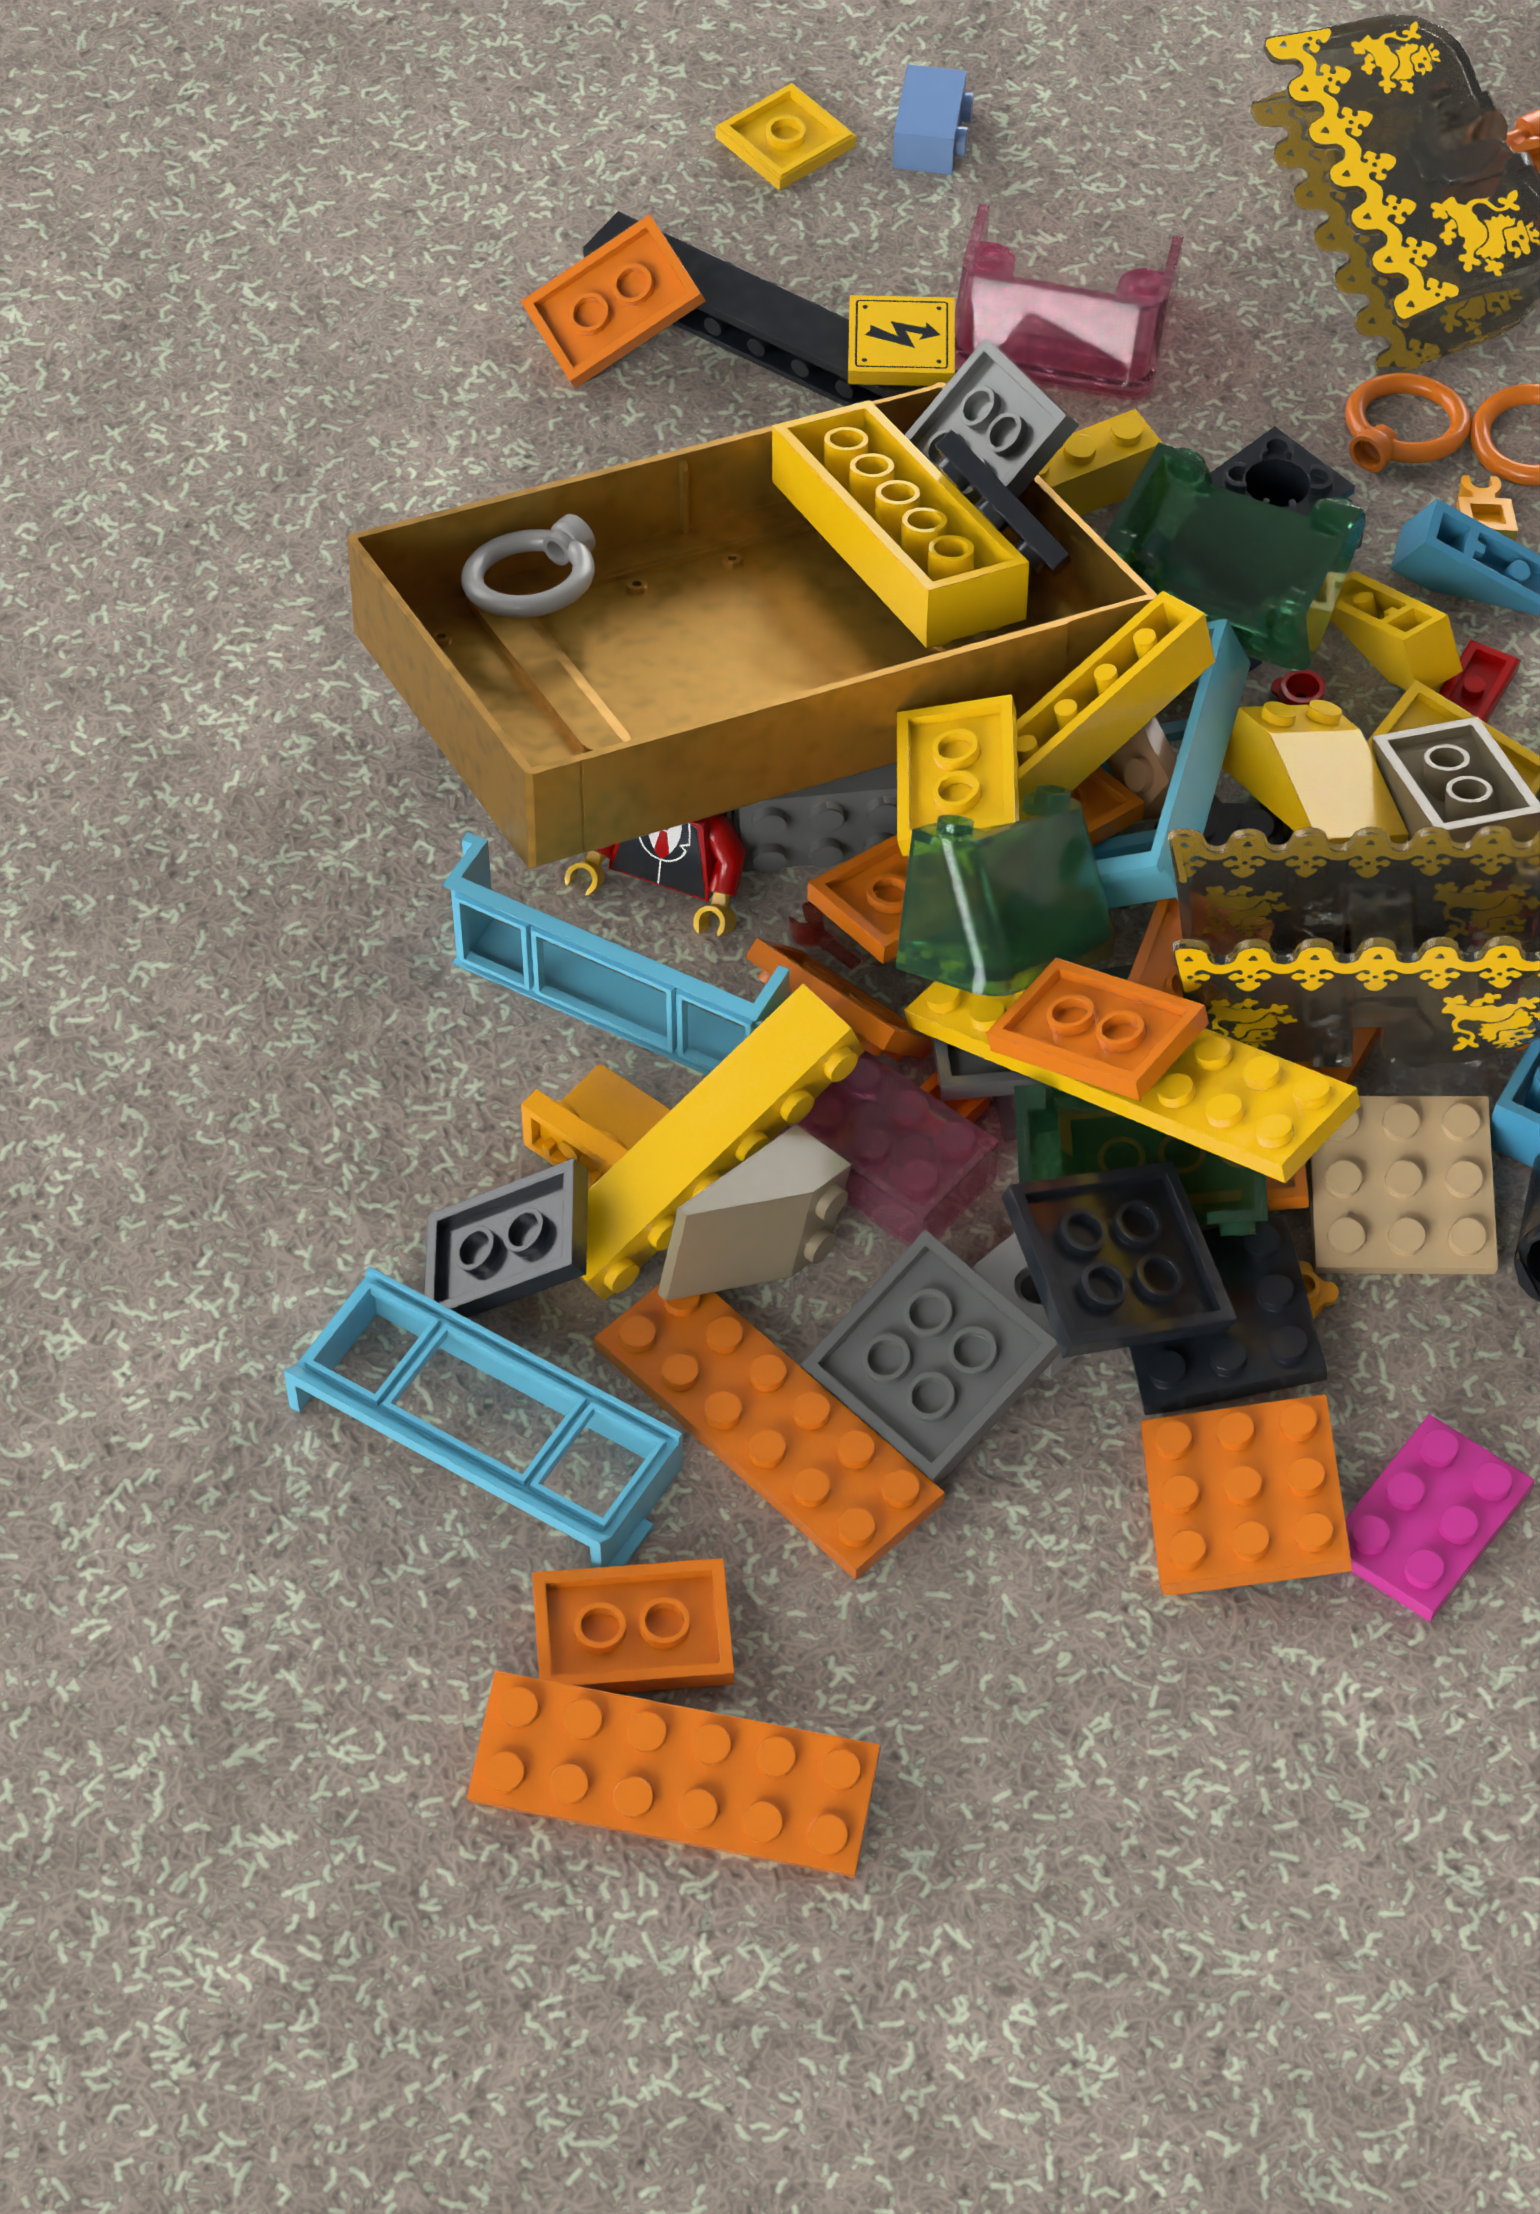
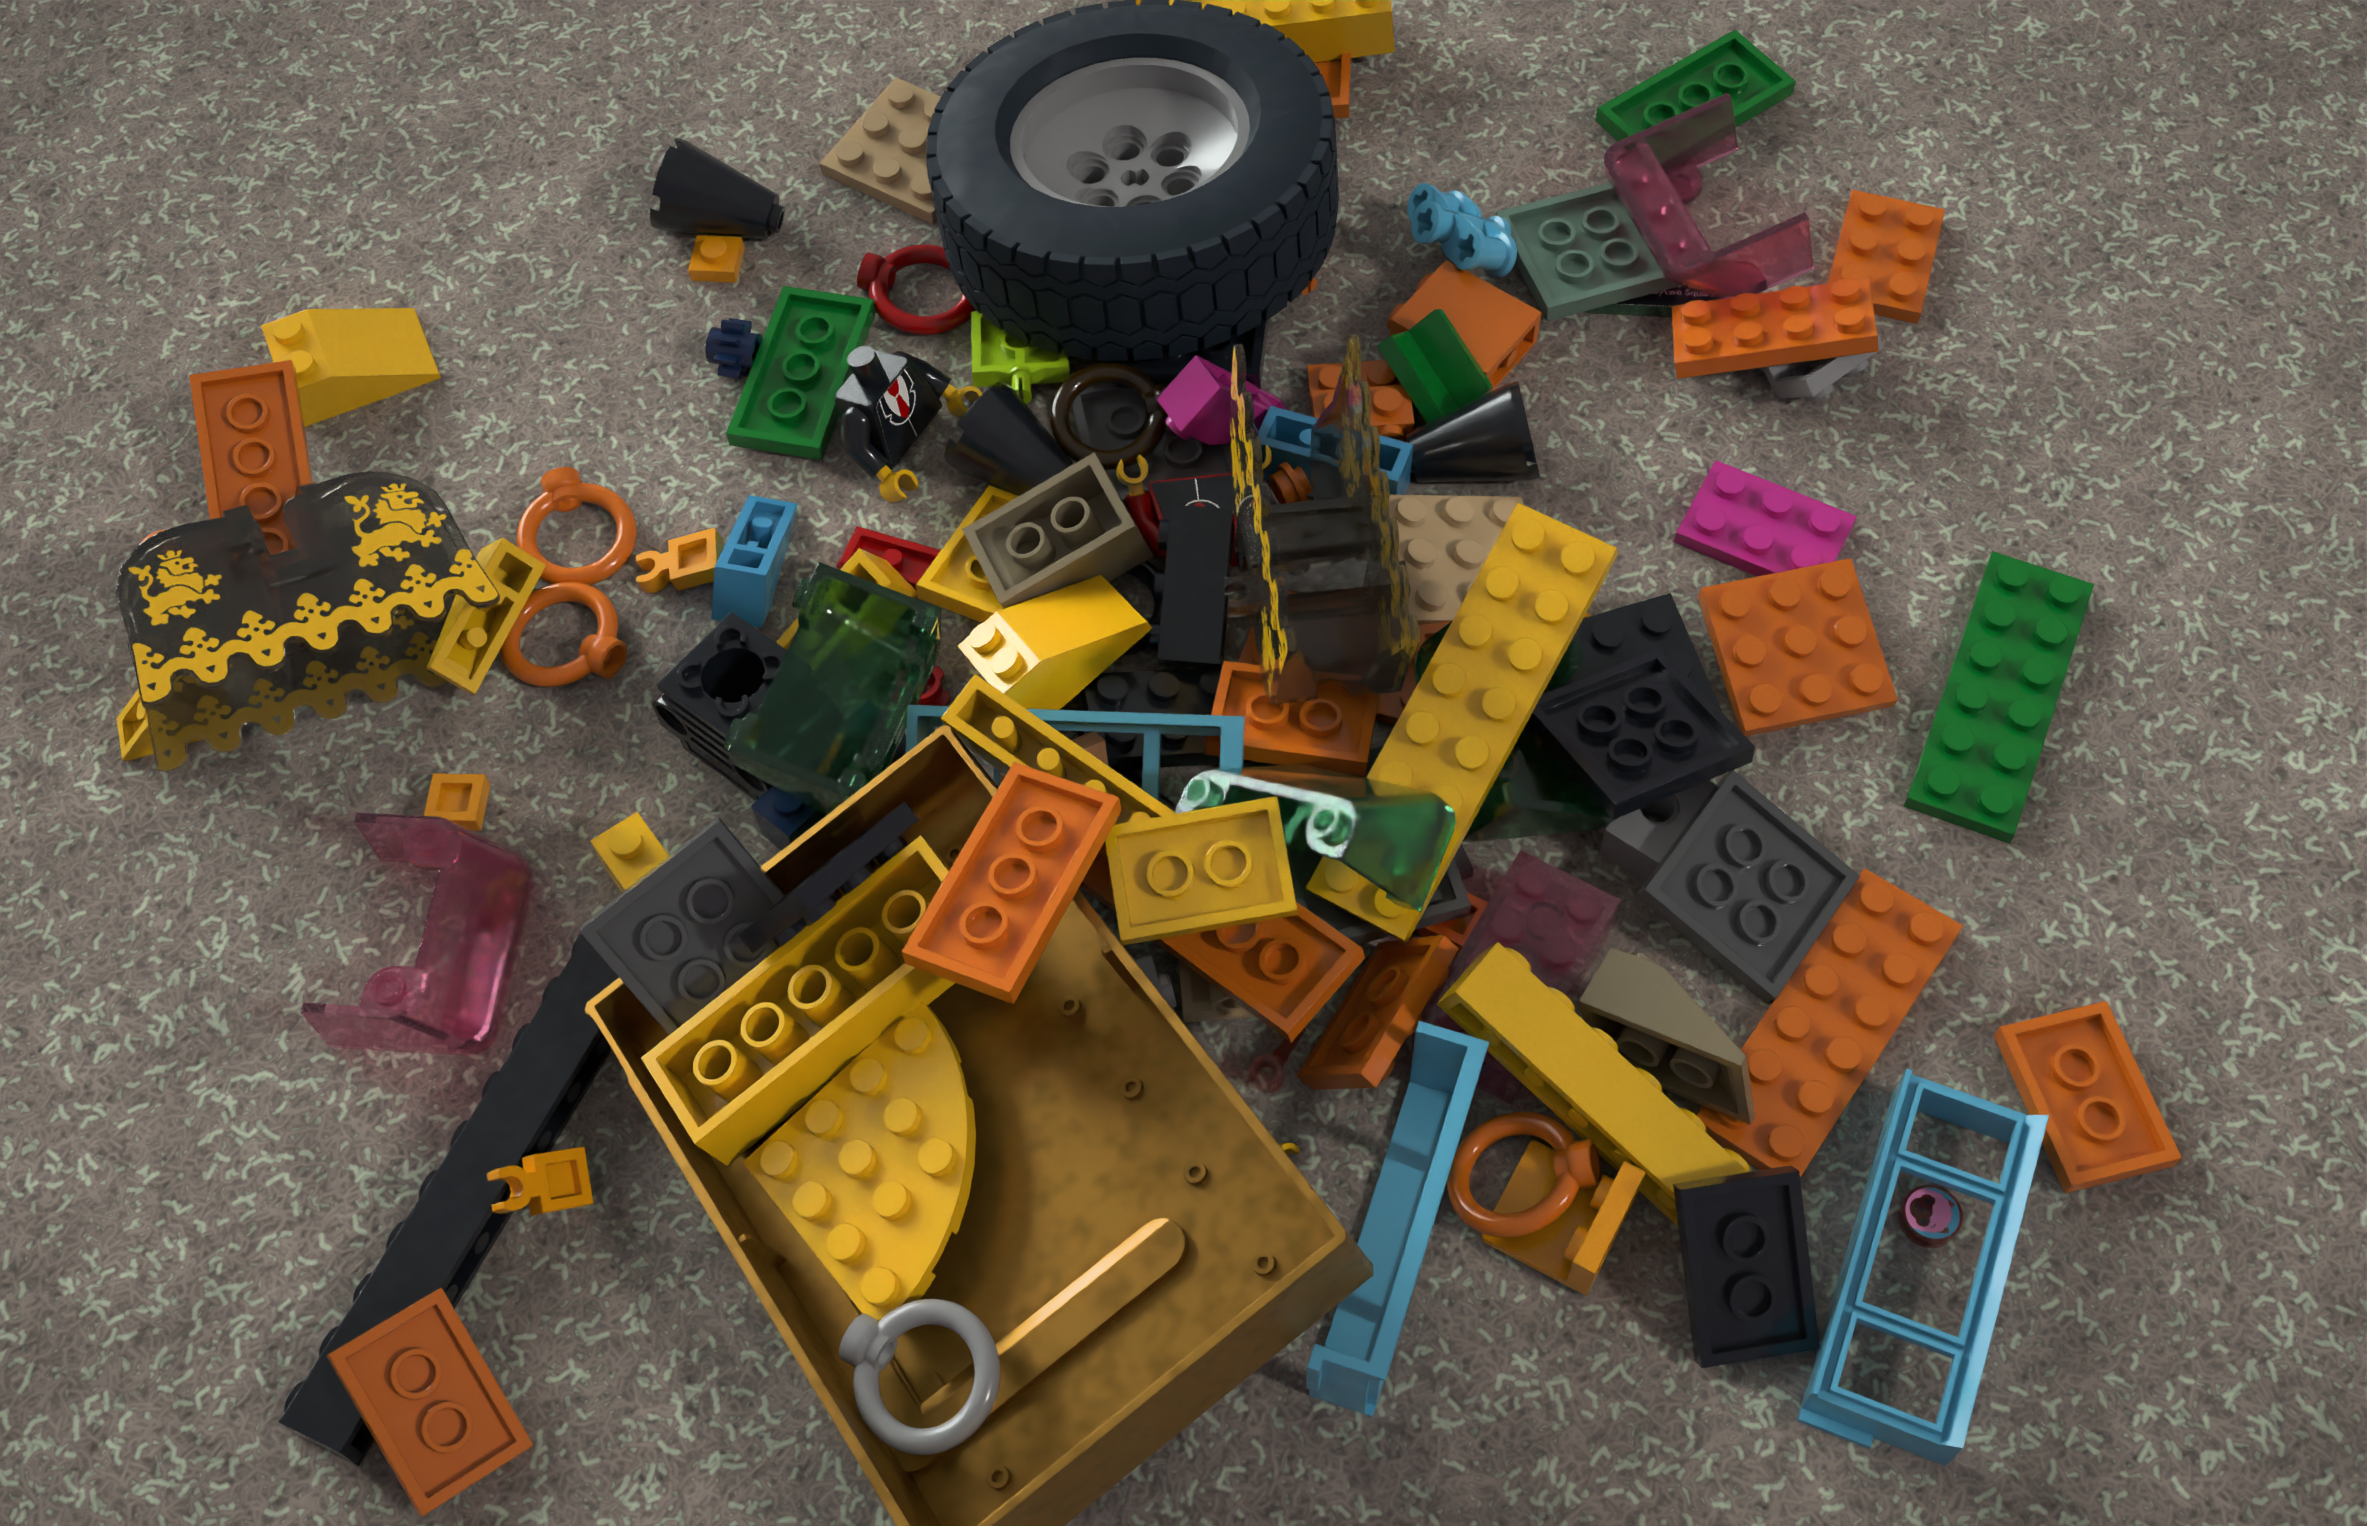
camera: 95 degrees left, 5 degrees up
orange plate [467,1670,881,1878] -> none
yellow tile [715,83,856,191] -> none
yellow tile [848,295,955,386] -> none
medium blue brick [893,64,974,175] -> none
orange plate [986,958,1209,1101] -> none
none -> light orange plate [423,773,491,831]
none -> yellow slope [426,537,546,695]
none -> light orange plate [487,1146,594,1216]
none -> yellow plate [743,1002,976,1324]
none -> orange plate [901,762,1122,1004]
none -> orange piece [1446,1112,1601,1237]
none -> tile [1898,1185,1963,1248]
none -> green plate [1903,551,2094,844]

